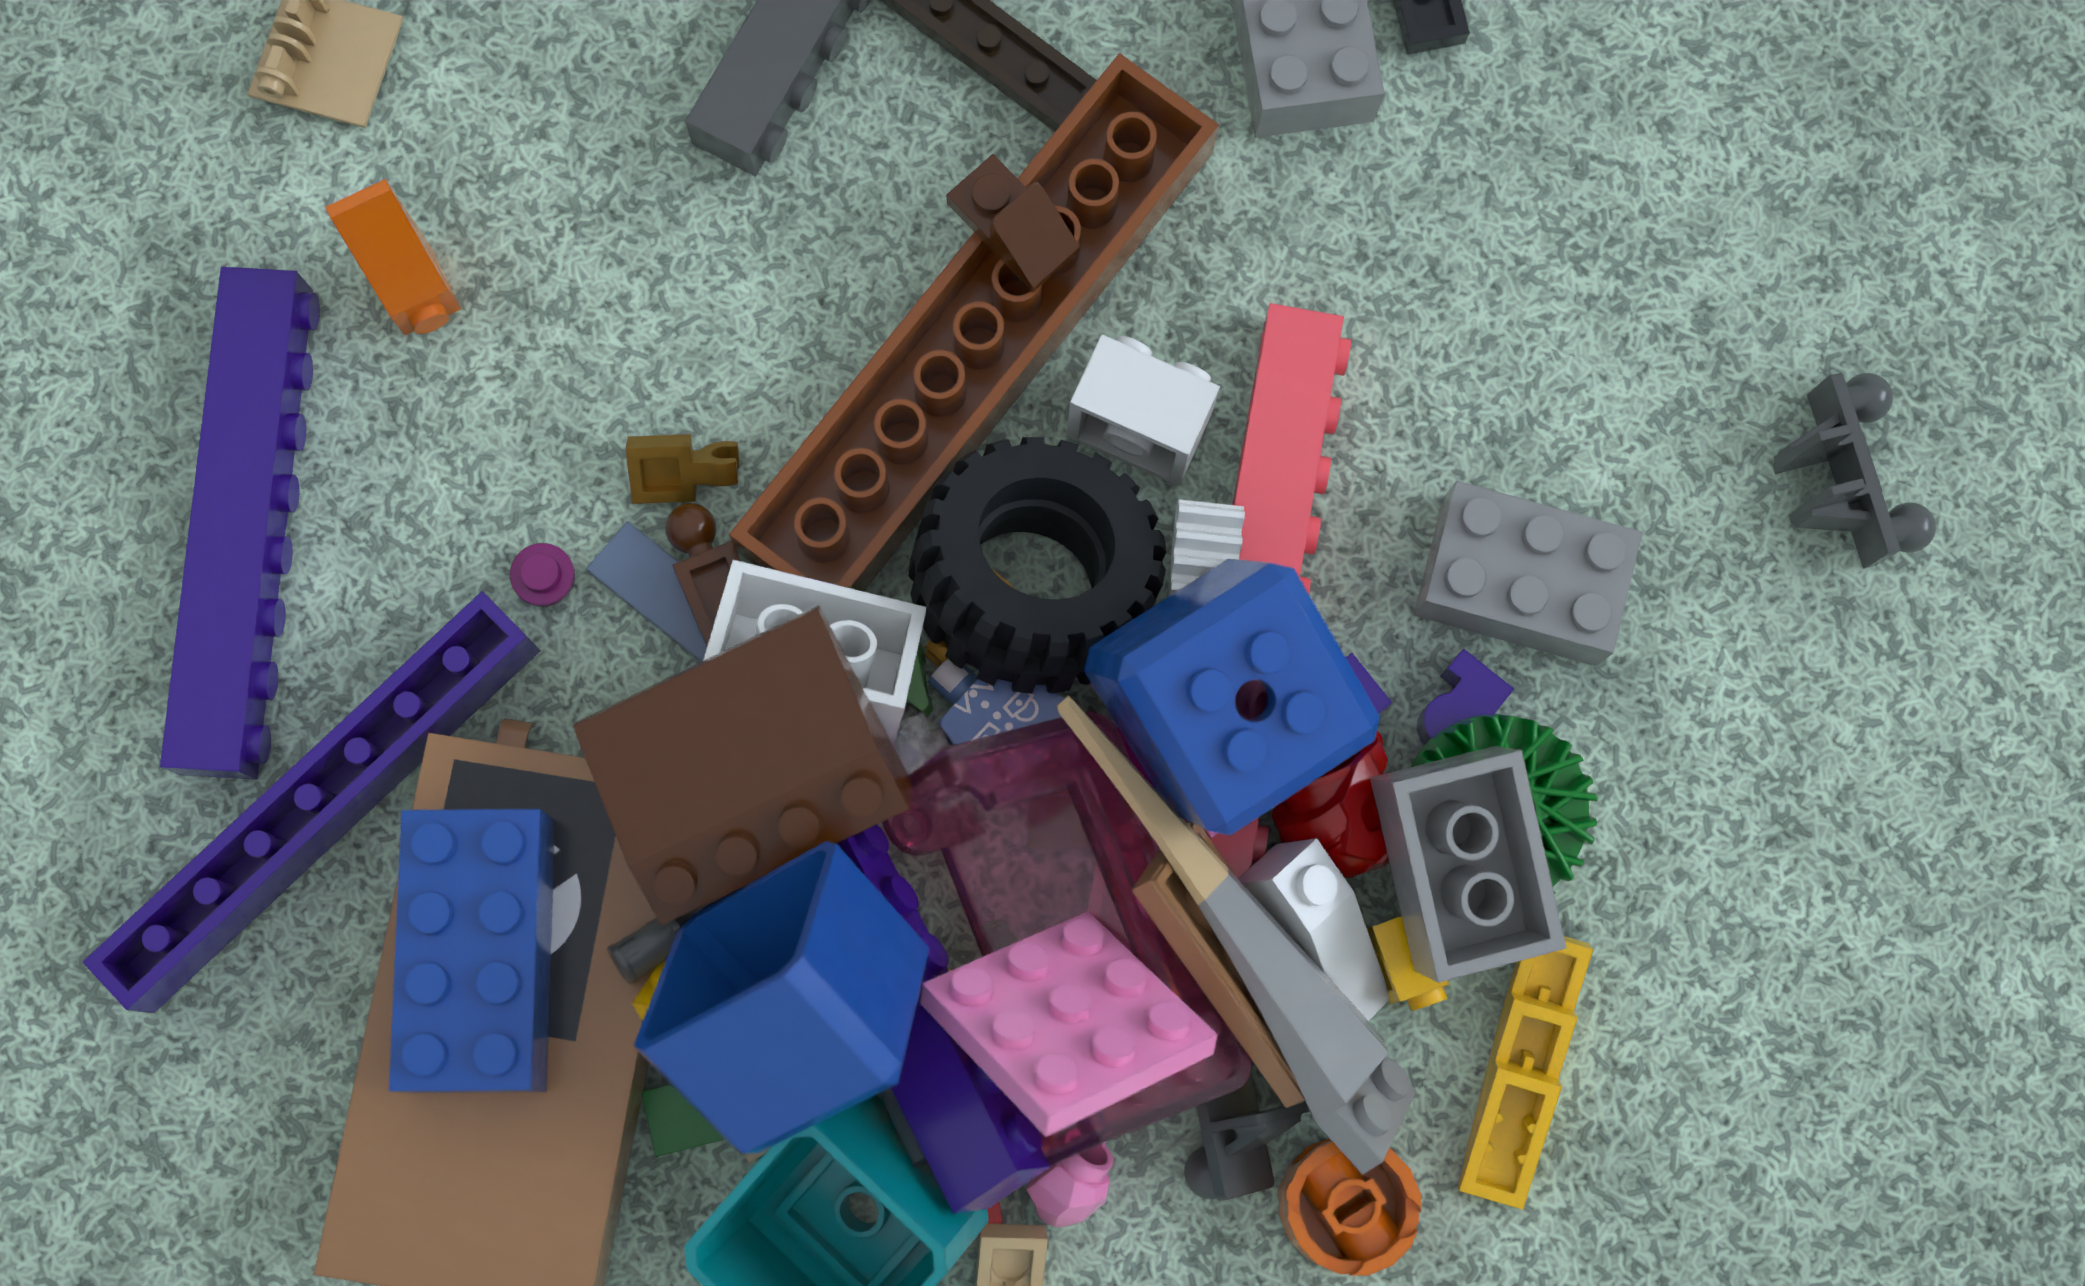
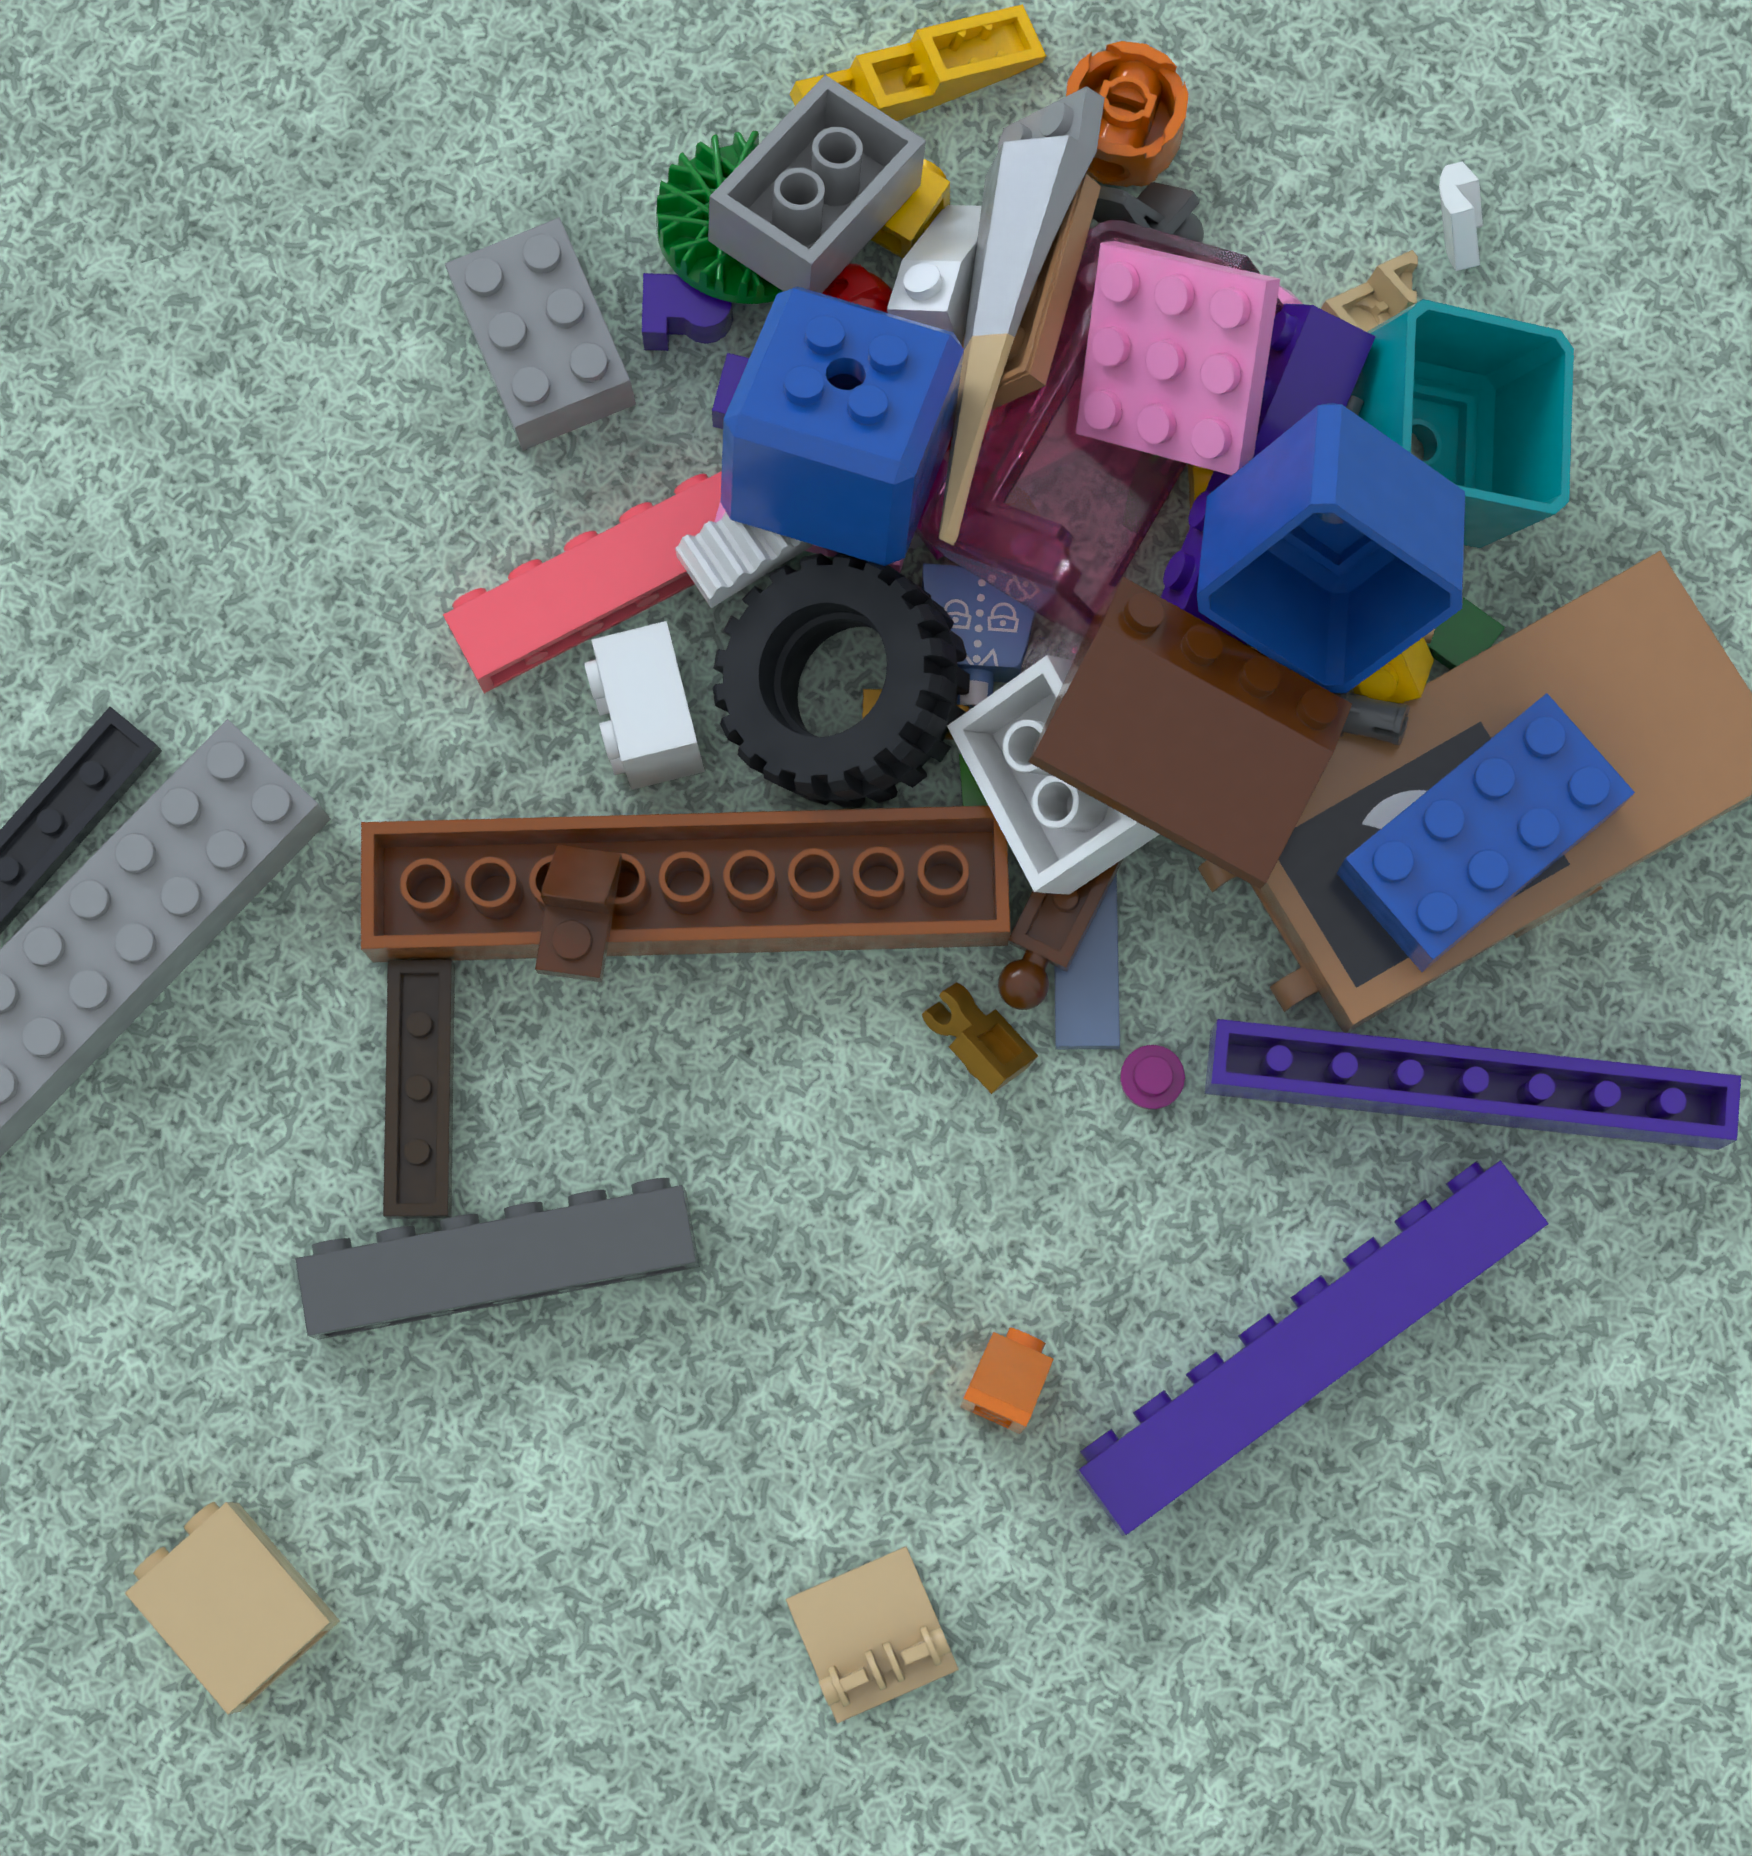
camera: 120 degrees left, 0 degrees up
dark grey piece [1773,373,1936,569] -> none

